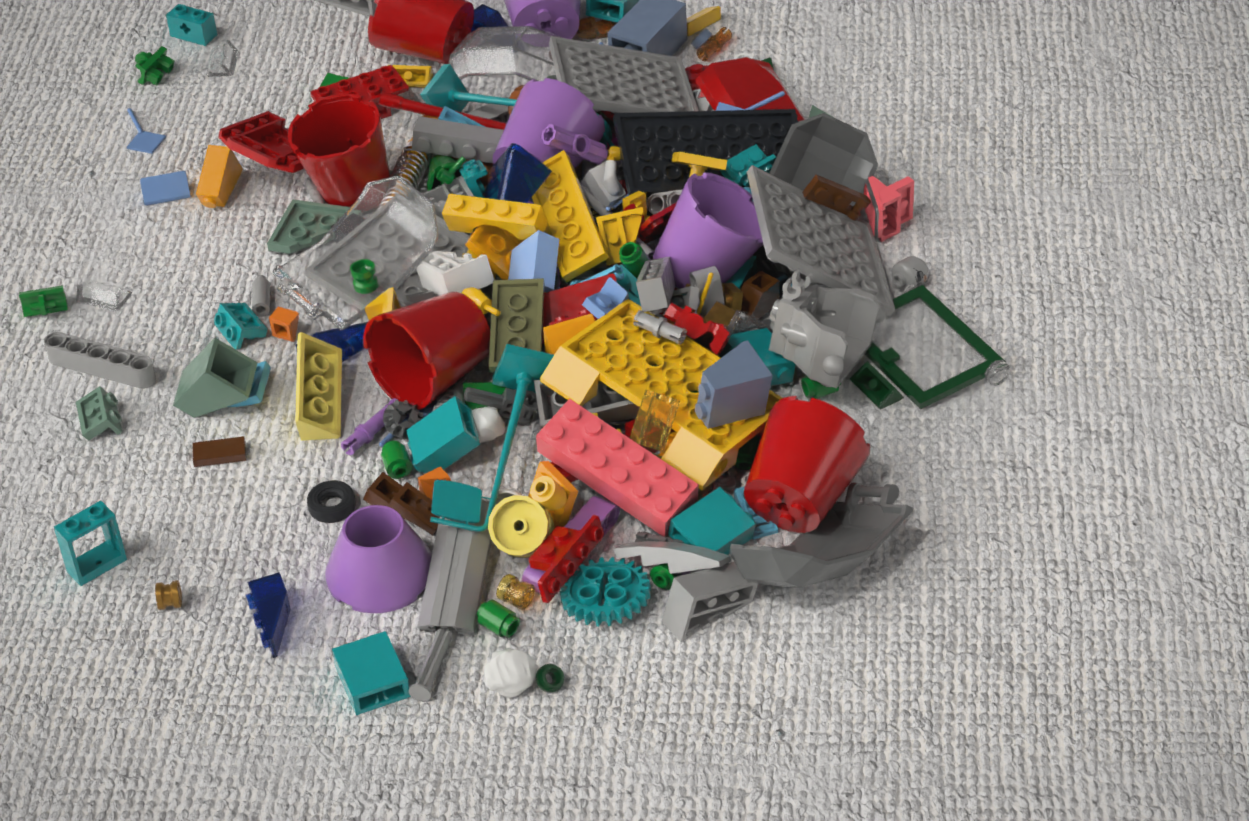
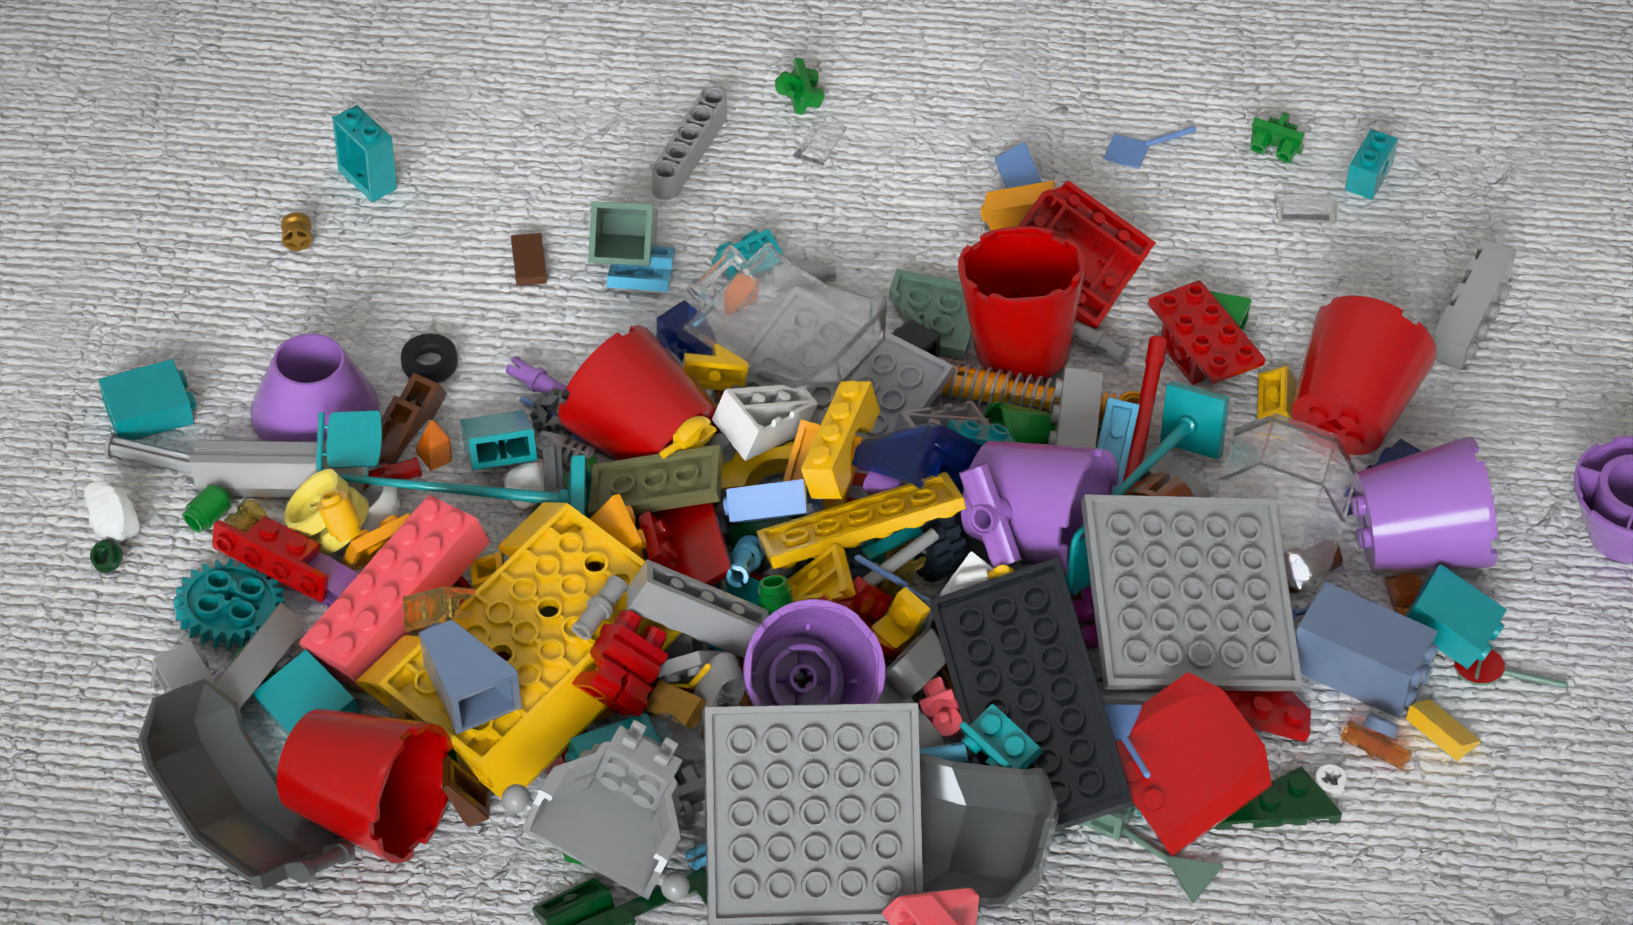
camera: 85 degrees right, 5 degrees up
sand green bracket [76,386,123,441] -> none
clear blue slope [245,572,291,658] -> none
light yellow slope [295,332,342,441] -> none
green wheel [350,259,379,294] -> none
green brick [381,440,413,479] -> none
green hand [436,156,466,184] -> none
medium blue slope [582,277,629,319] -> none
yellow tile [672,152,727,177] -> none
reddish brown plate [802,174,871,221] -> none

